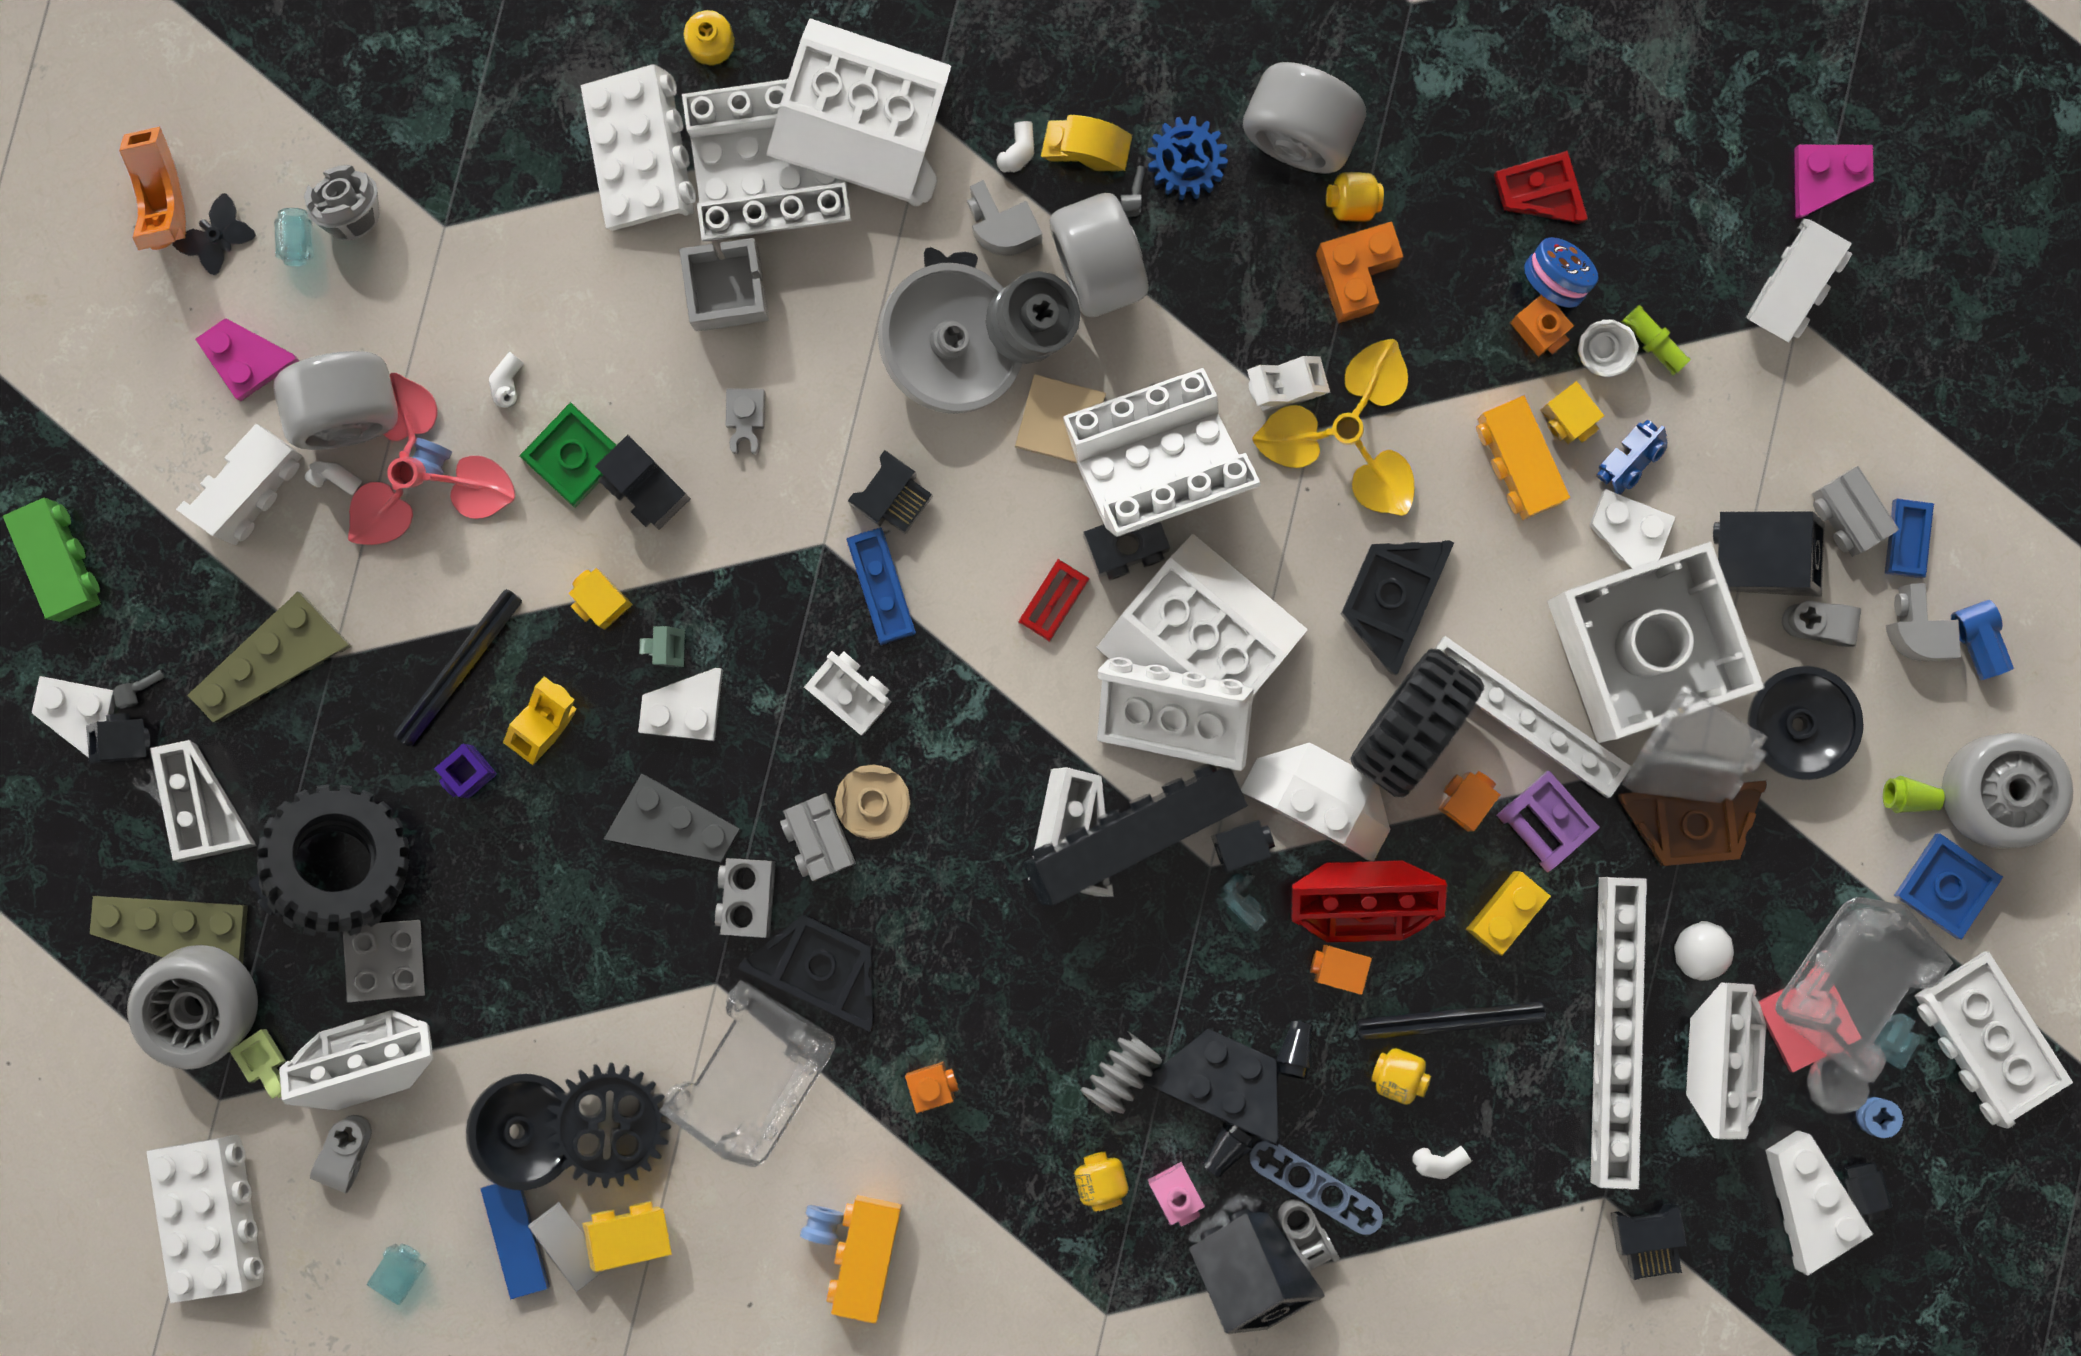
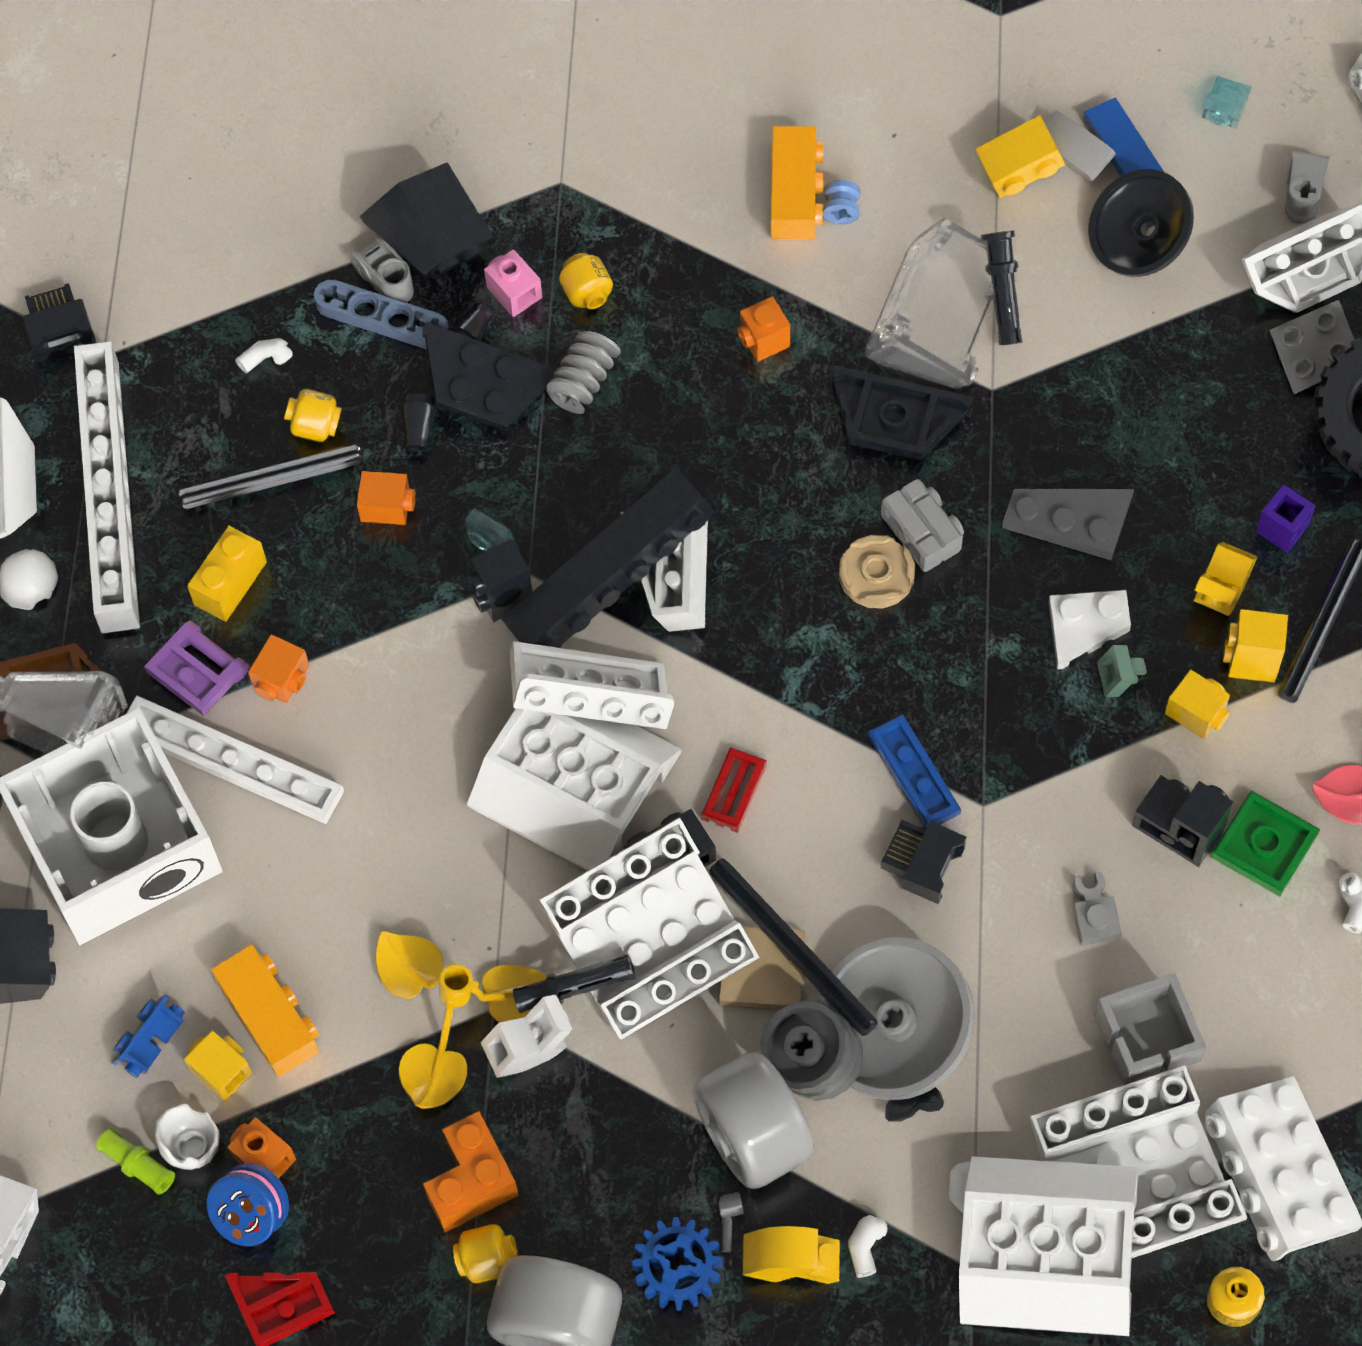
camera: 170 degrees right, 20 degrees down
black gear [545,1062,671,1188] -> none
light grey brick [715,858,776,938] -> none
white bracket [804,651,891,736] -> none
light grey brick [967,180,1043,256] -> none
white wedge [1241,742,1390,861] -> none
red wedge [1291,860,1447,943] -> none
black wing [1341,540,1454,676] -> none
black tyre [1350,649,1484,797] -> none
white wing [1589,489,1675,569] -> none
none -> black pin [513,954,636,1013]
none -> black axle [709,858,878,1036]
none -> black pin [981,230,1023,345]
none -> yellow brick [1223,609,1288,683]

